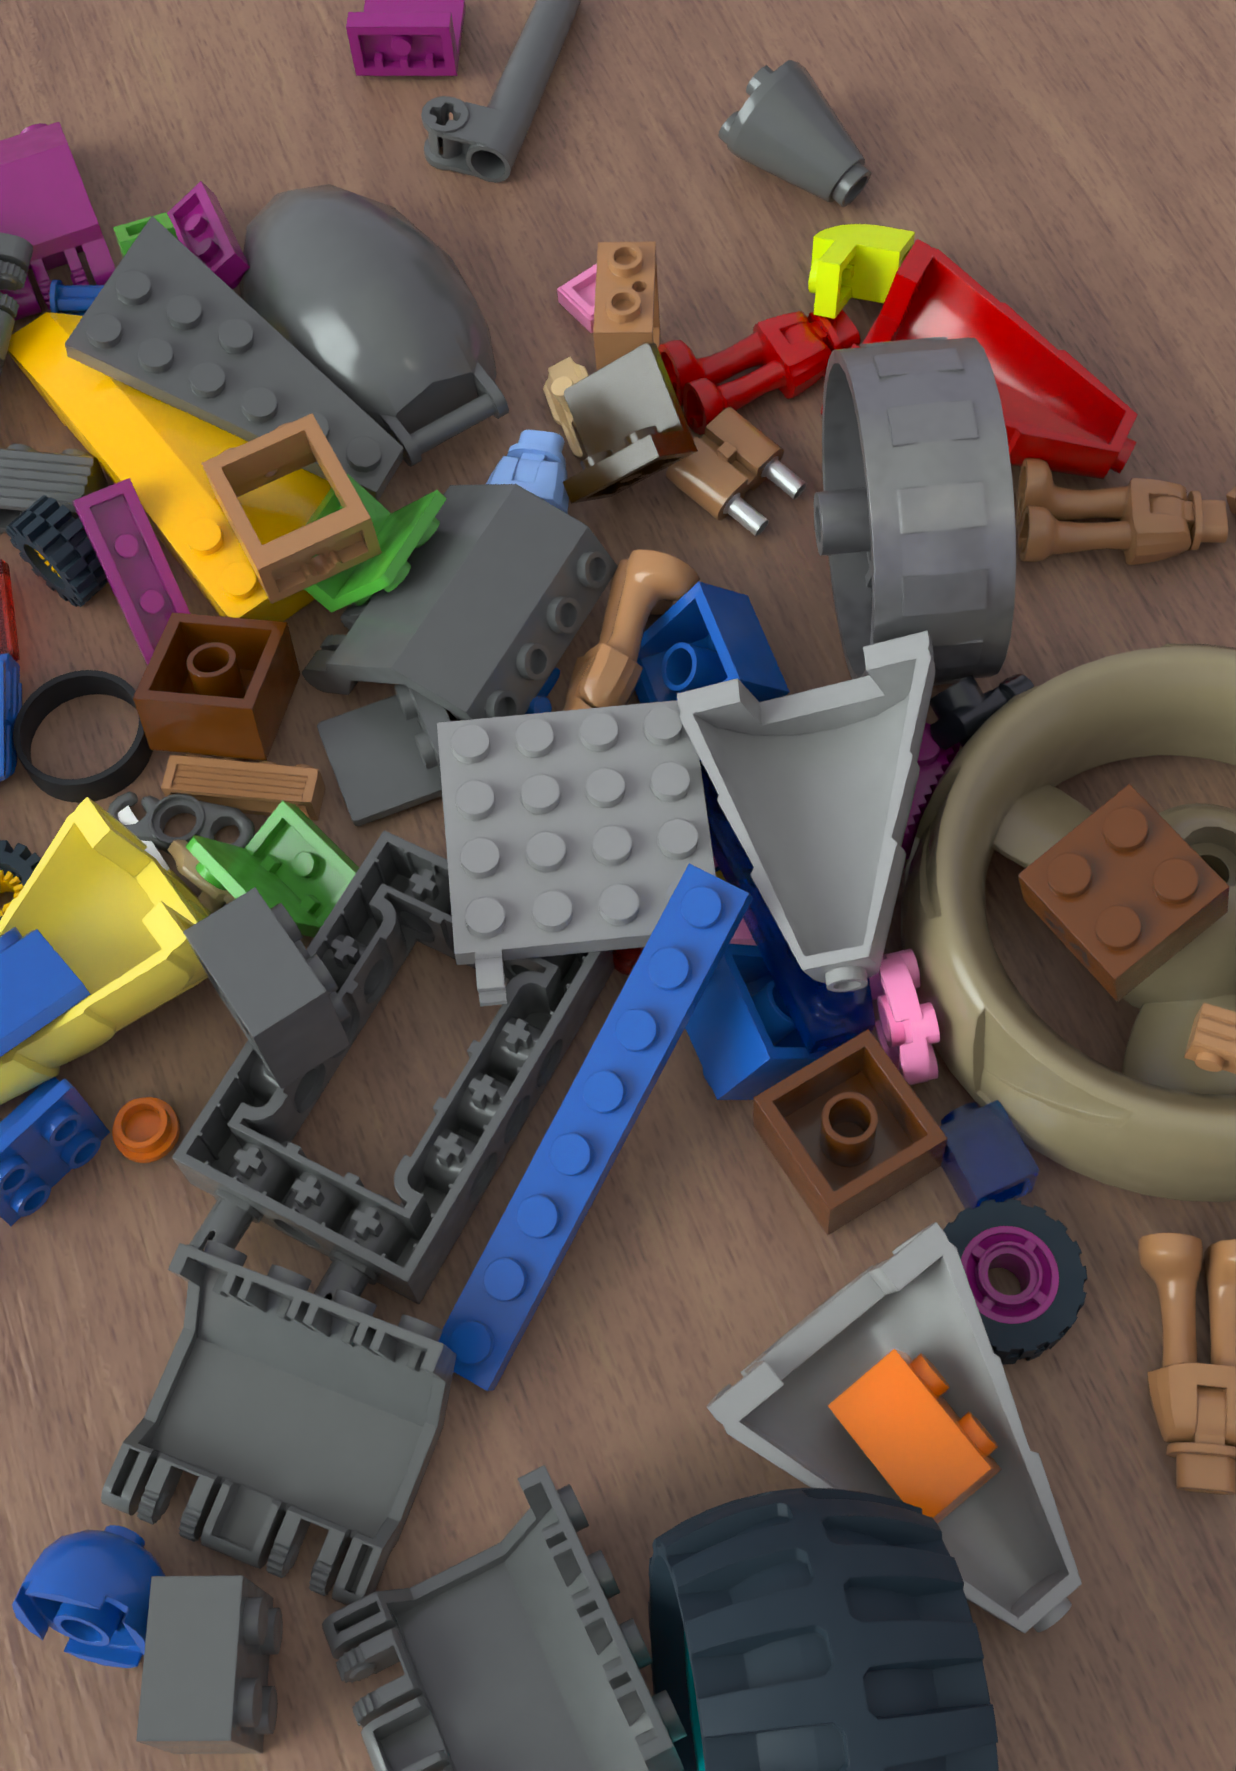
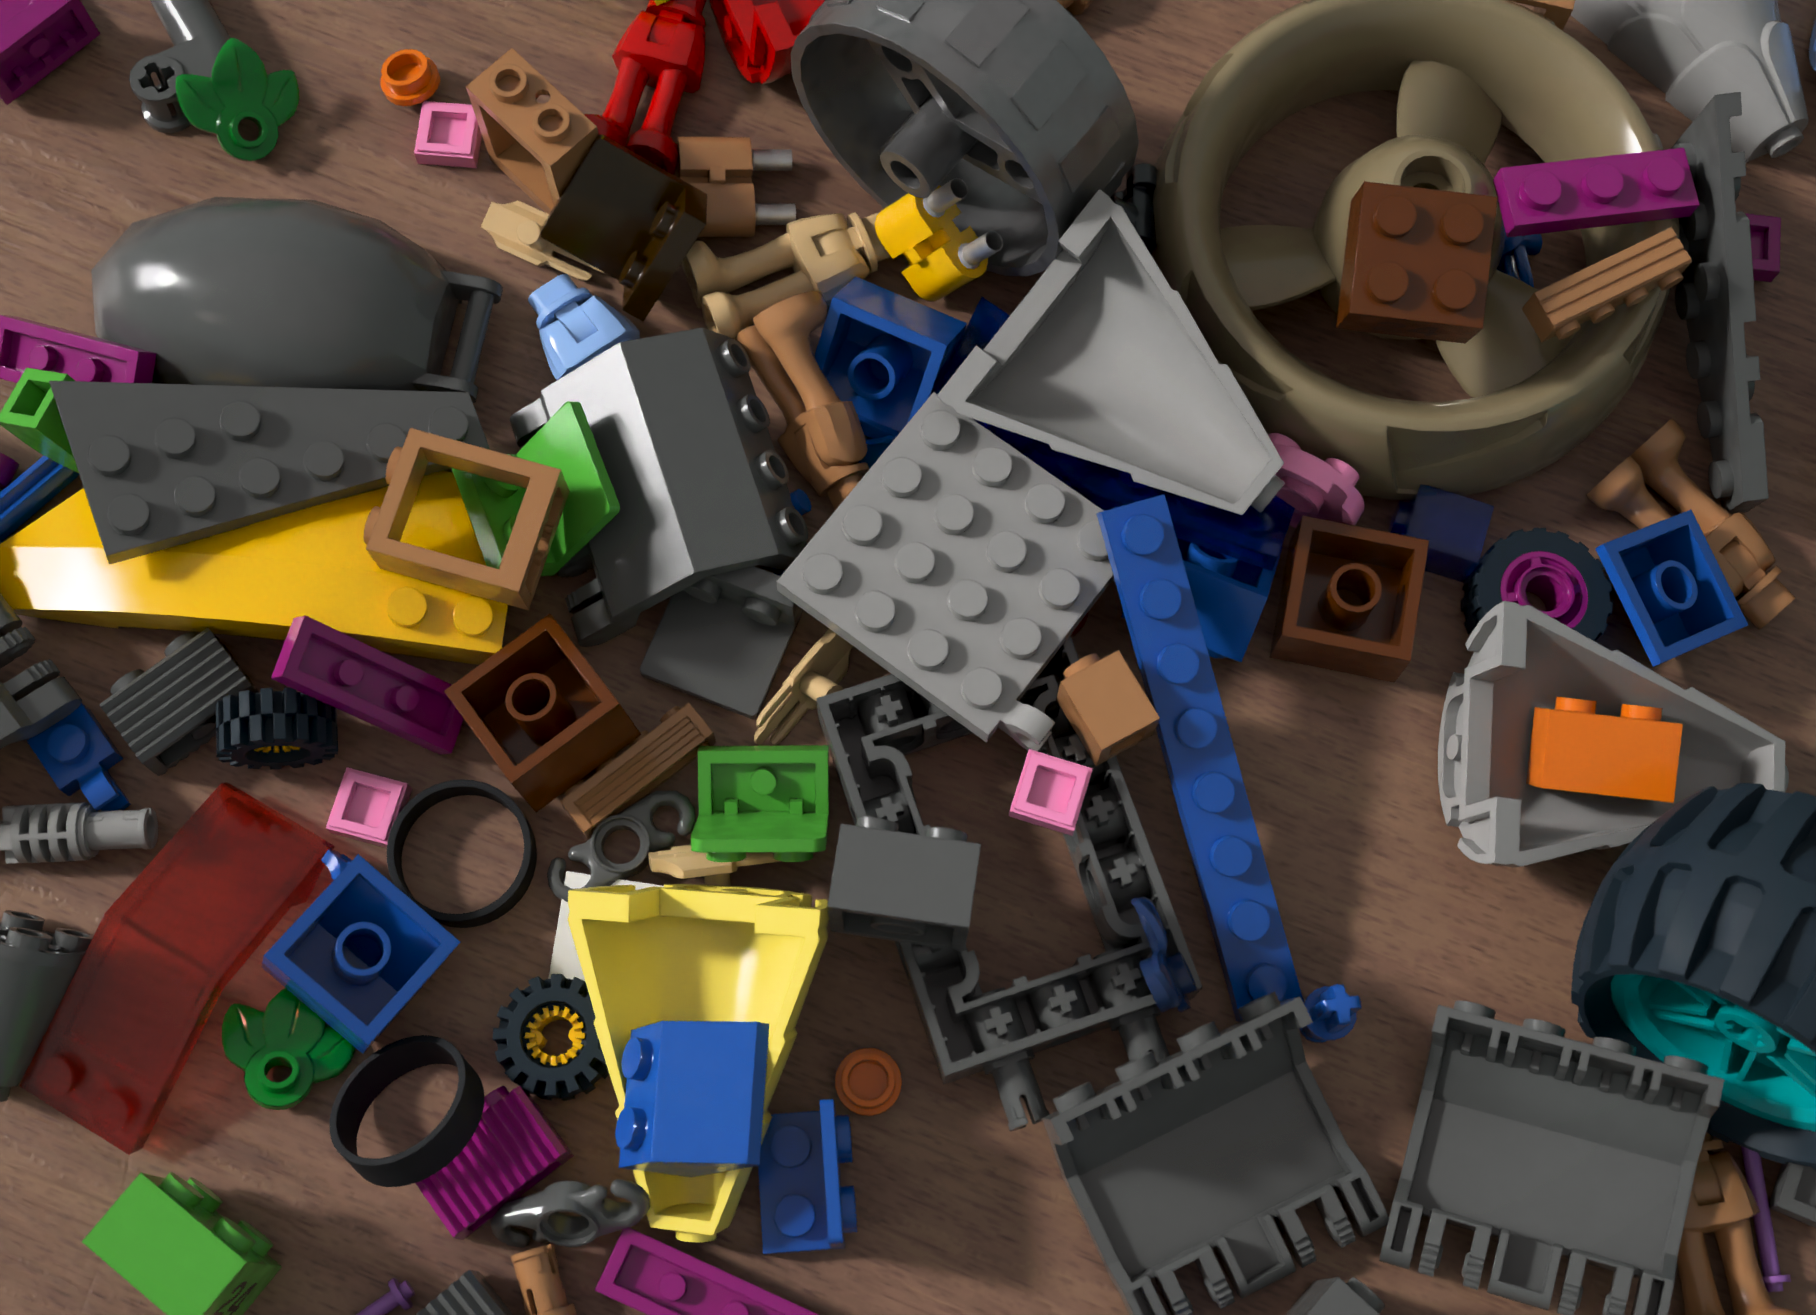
camera: 55 degrees left, 10 degrees up
none -> green plate [175,38,300,161]
none -> bright pink tile [326,767,412,848]
none -> orange plate [380,49,440,106]
none -> tan piece [682,212,891,339]
none -> tan piece [754,629,853,745]
none -> yellow piece [875,178,1003,302]
none -> bright pink tile [1009,749,1093,836]
none -> medium nougat brick [1056,650,1160,766]
none -> dark blue plate [1131,897,1197,1013]
none -> blue axle [1299,984,1361,1043]
none -> blue slope [1595,510,1748,667]

